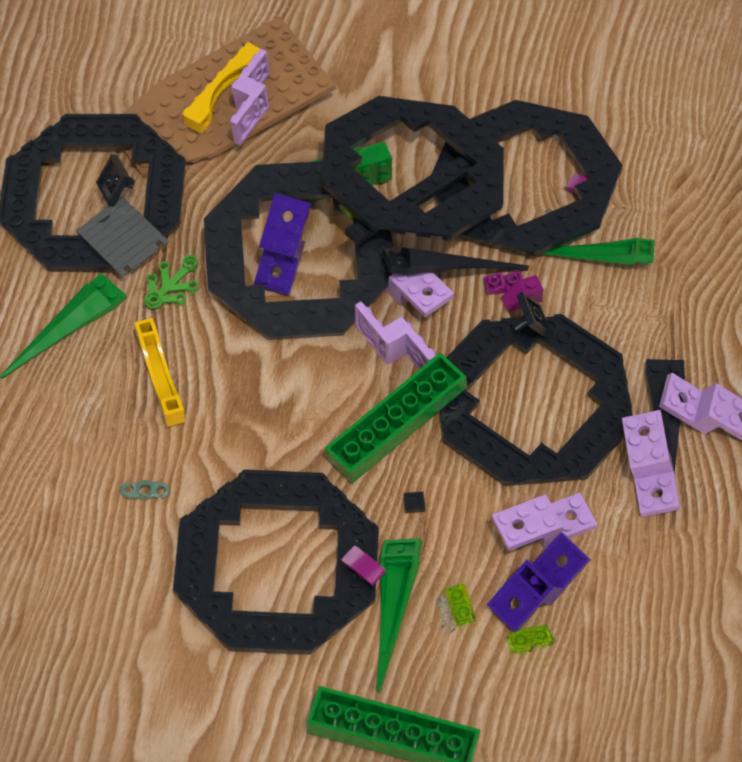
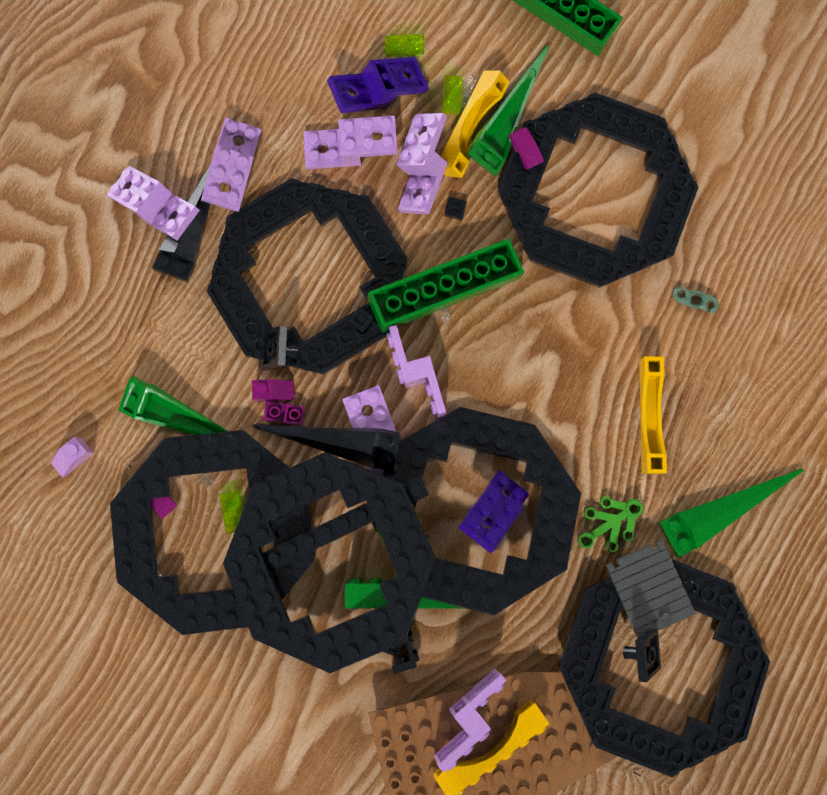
camera: 160 degrees left, 25 degrees up
none -> lavender slope [51,437,94,478]
none -> clear neon green slope [219,489,243,534]
none -> black bracket [392,629,420,674]
none -> lavender bracket [396,113,448,214]
none -> yellow arch [440,71,510,178]

